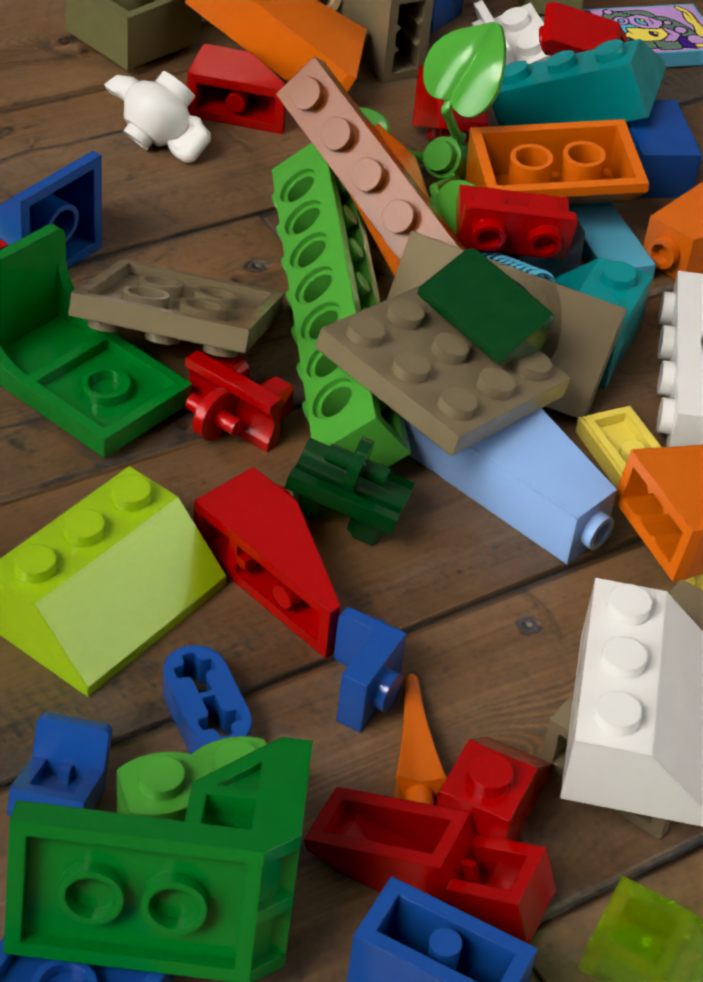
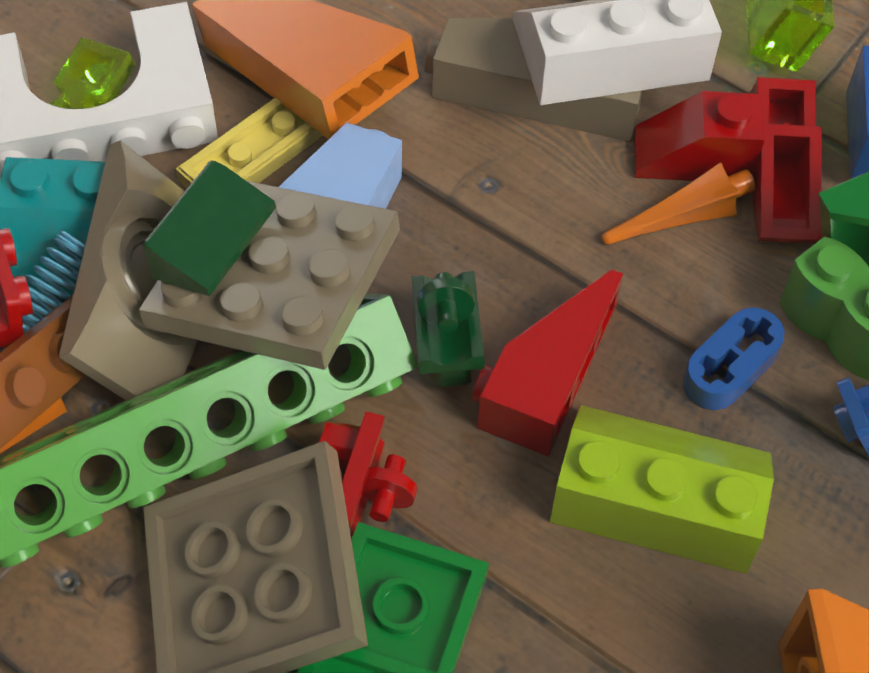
camera: 110 degrees left, 15 degrees up
blue bracket [334,607,407,733] -> none

